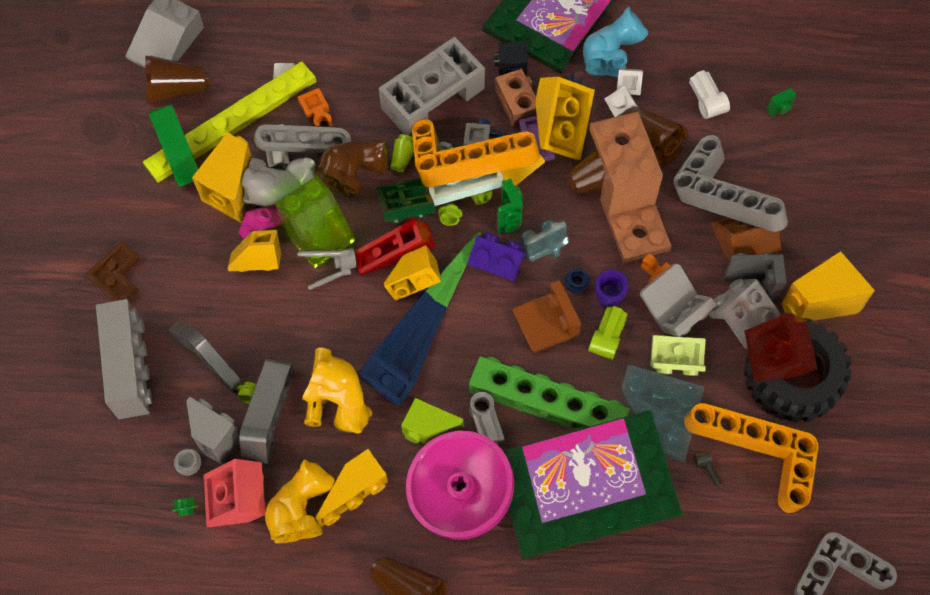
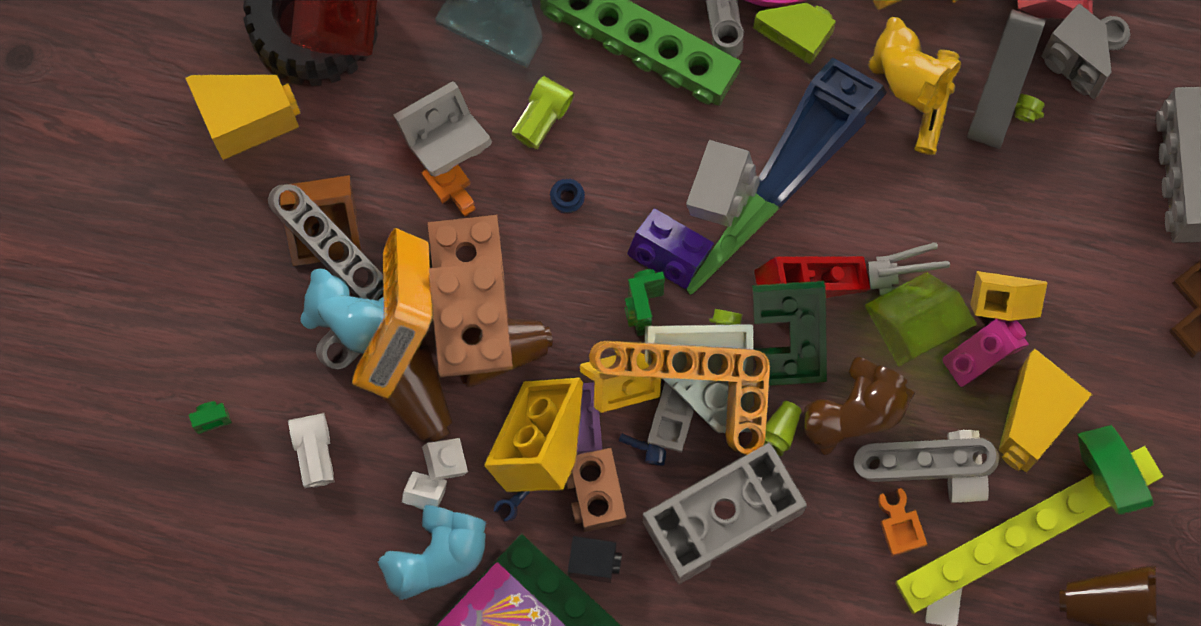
camera: 170 degrees left, 10 degrees up
dark grey beam [167,321,243,392] -> none
light grey animal [242,158,317,207] -> none
yellow slope [384,245,441,301] -> none
dark orange bracket [512,280,582,354] -> none
clear light blue hips [522,219,569,262] -> none
dark purple piece [595,270,629,308] -> none
yellowish green bracket [650,335,706,376] -> none
light grey bracket [709,278,782,349] -> none
dark grey bracket [723,253,787,304] -> none
none -> medium azure animal [301,269,384,354]
none -> light orange beam [352,228,432,398]
none -> light grey brick [686,140,759,227]

